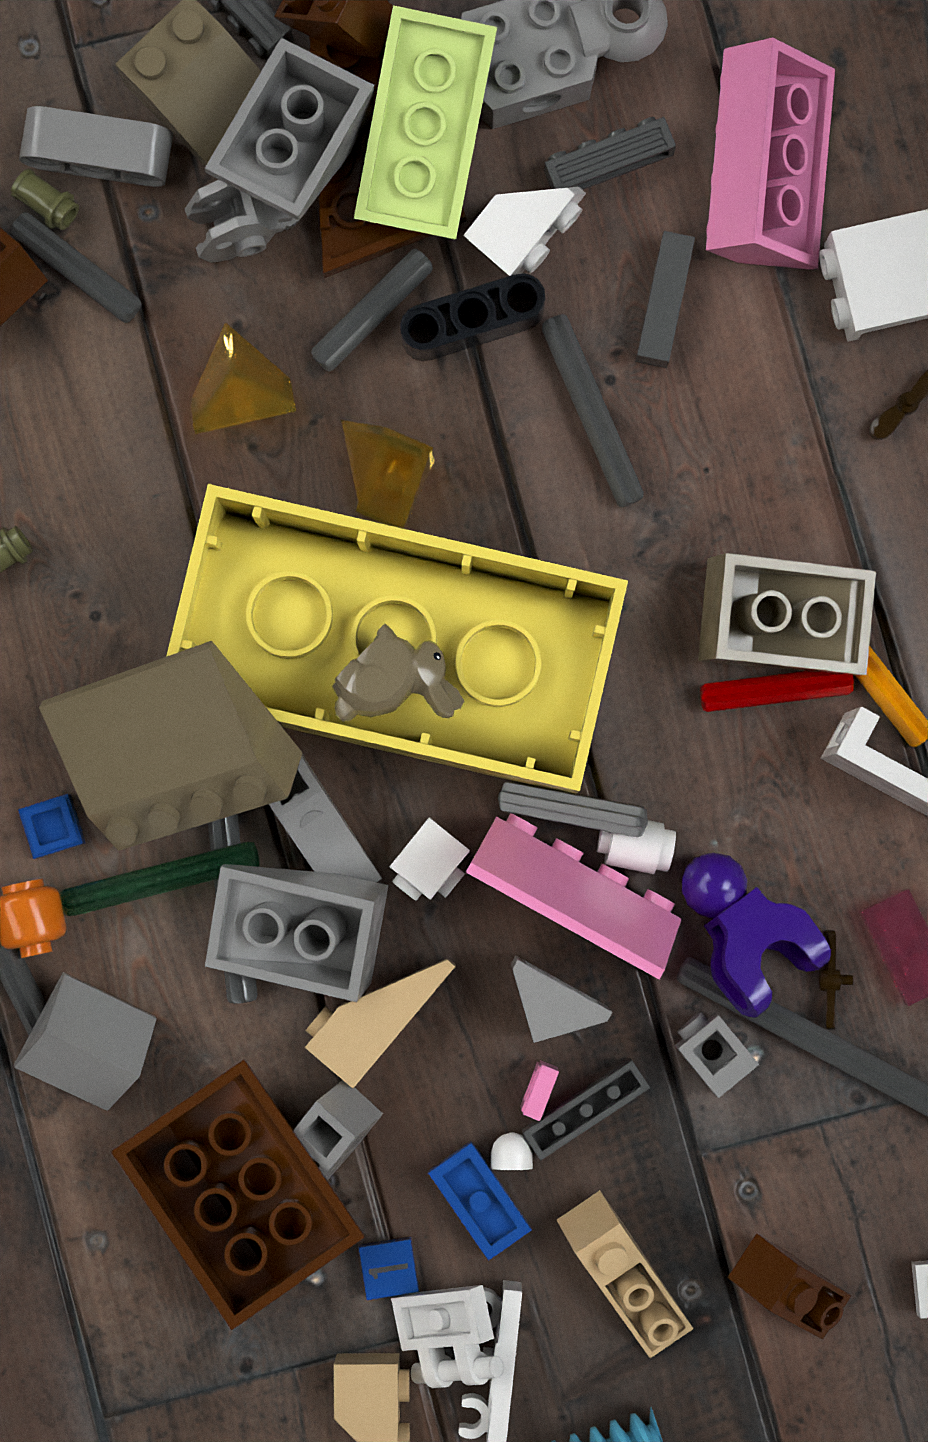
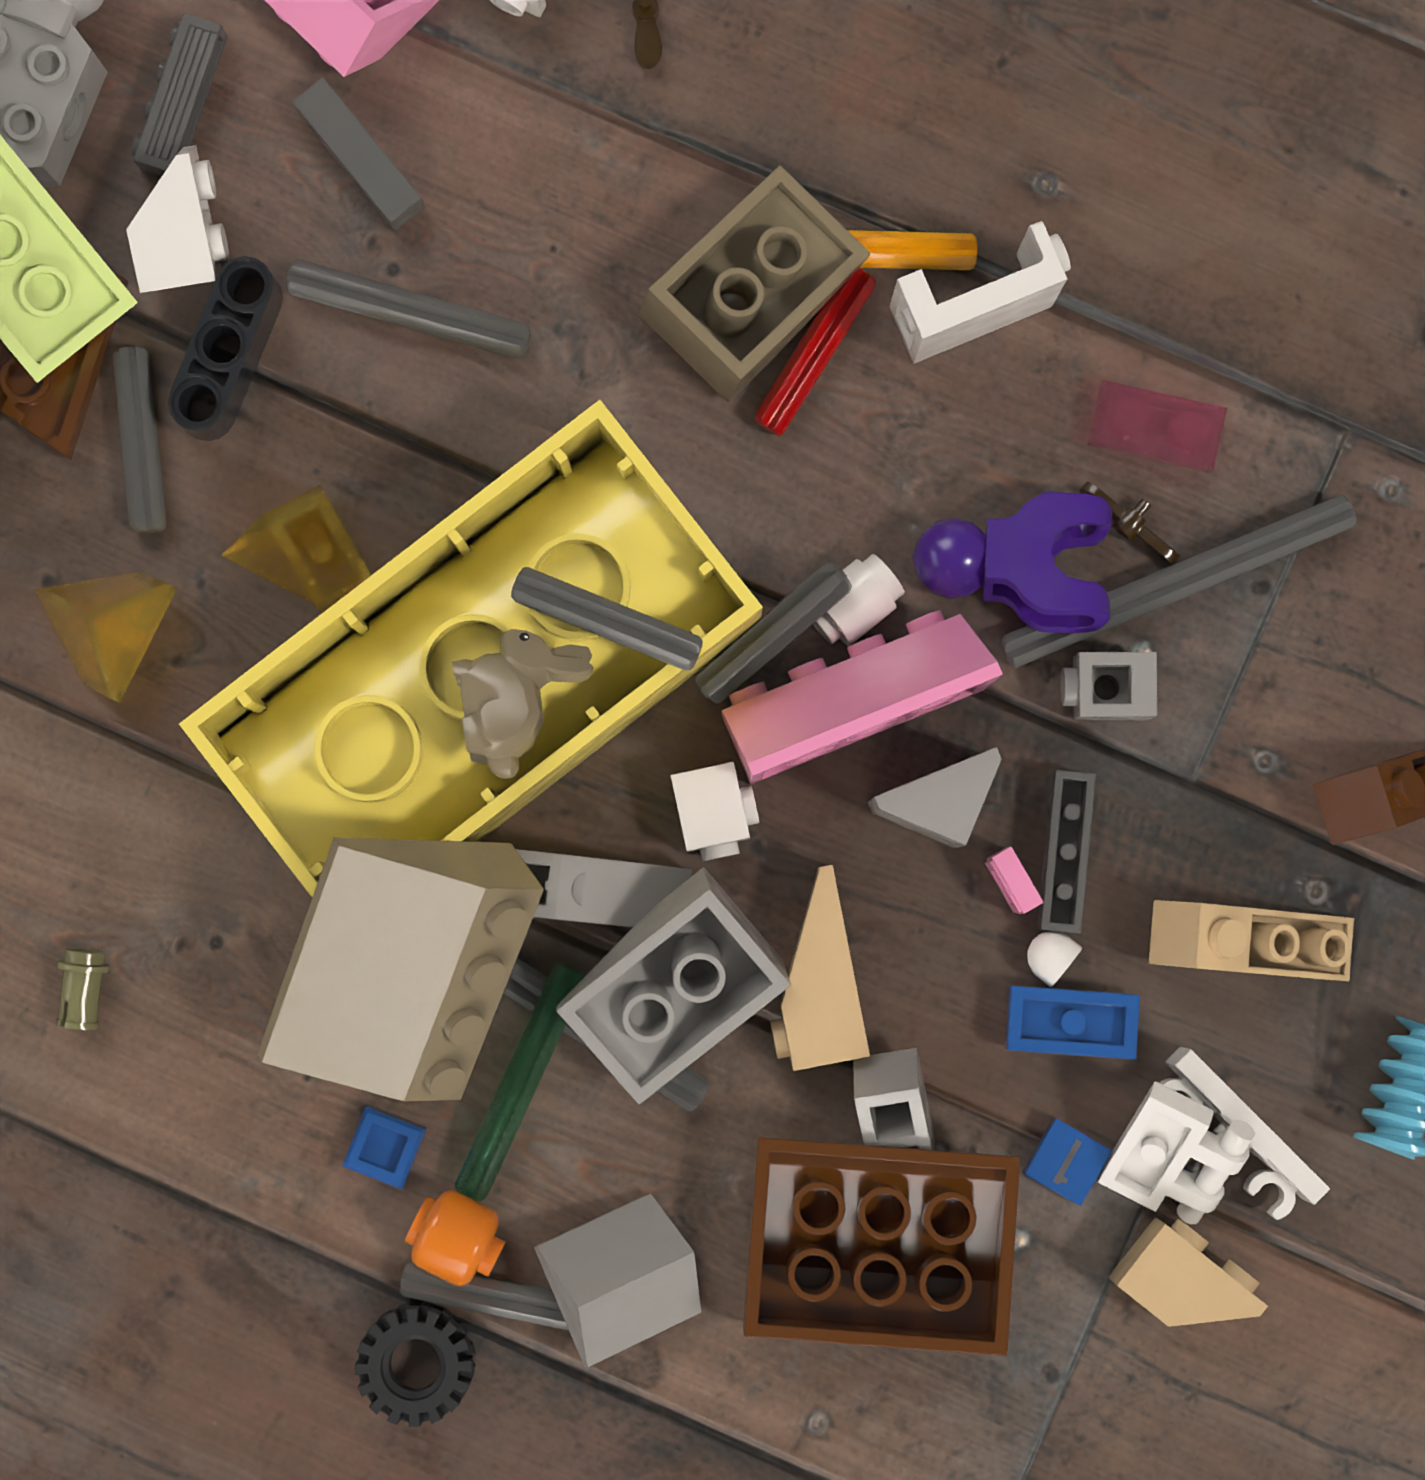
camera: 55 degrees left, 0 degrees up
none -> dark grey axle [511,567,703,671]

